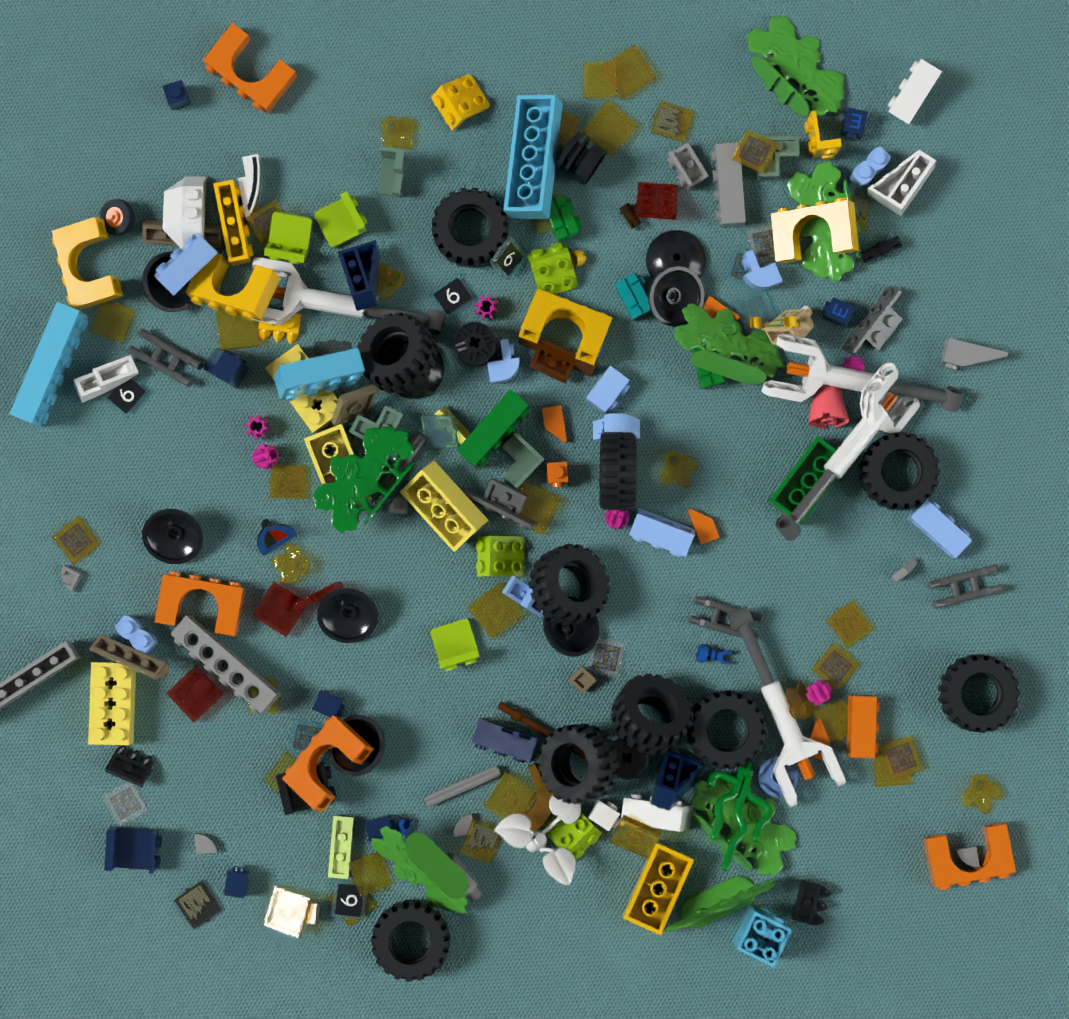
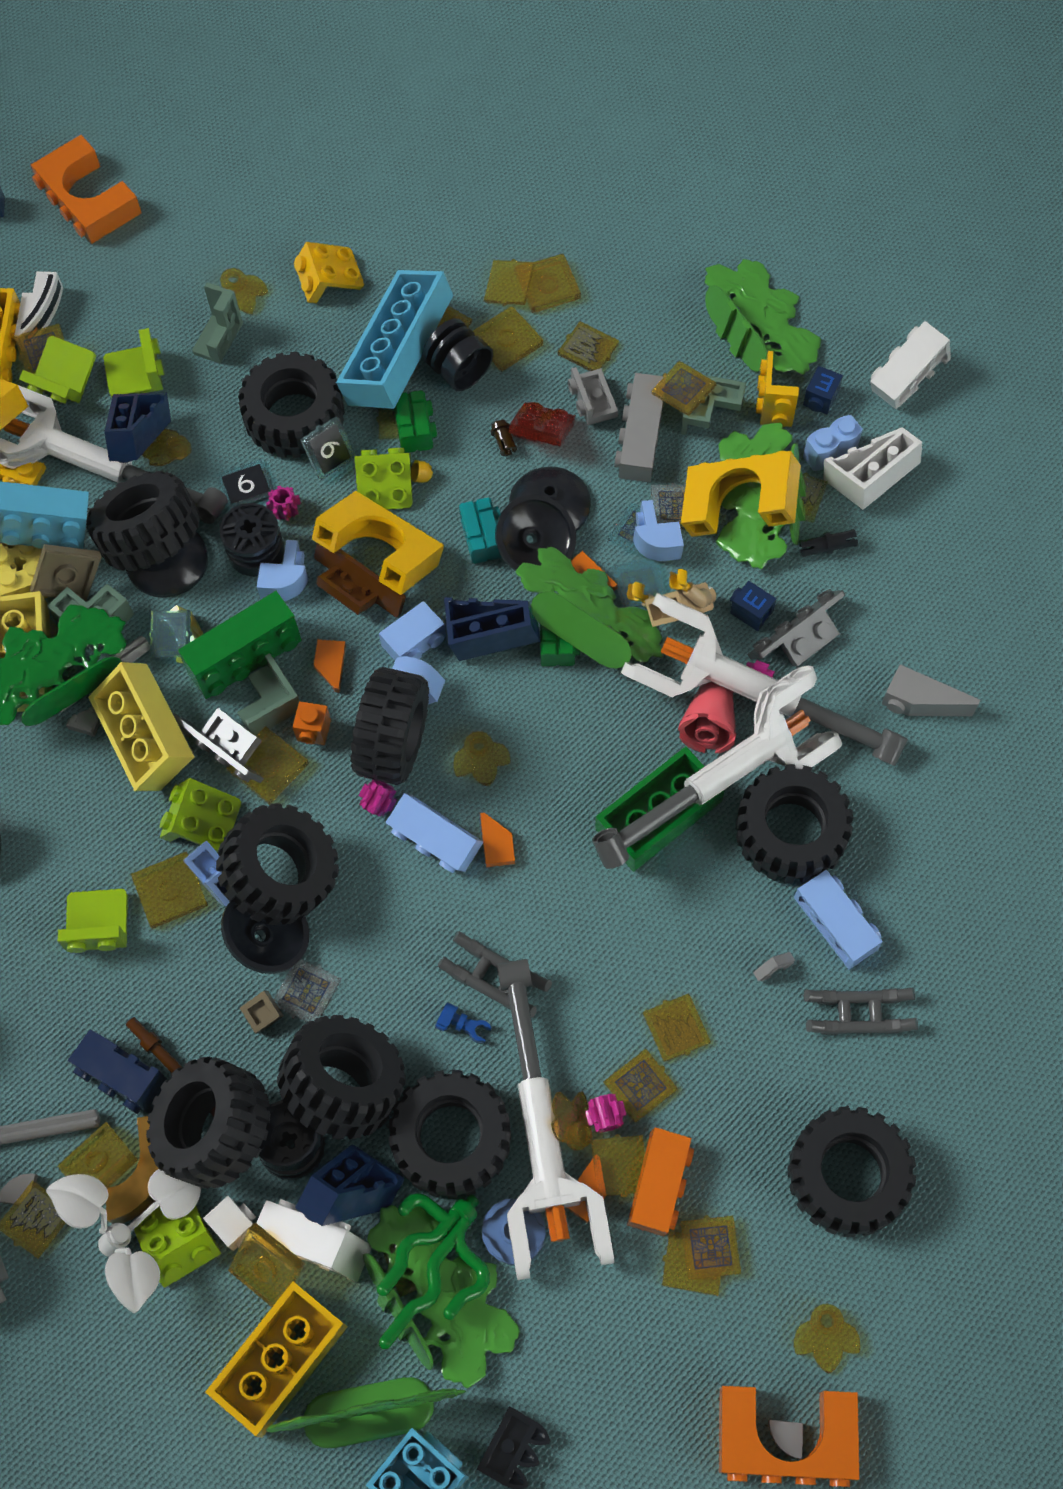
camera: 15 degrees right, 20 degrees down
none -> dark blue wedge [444,597,540,661]

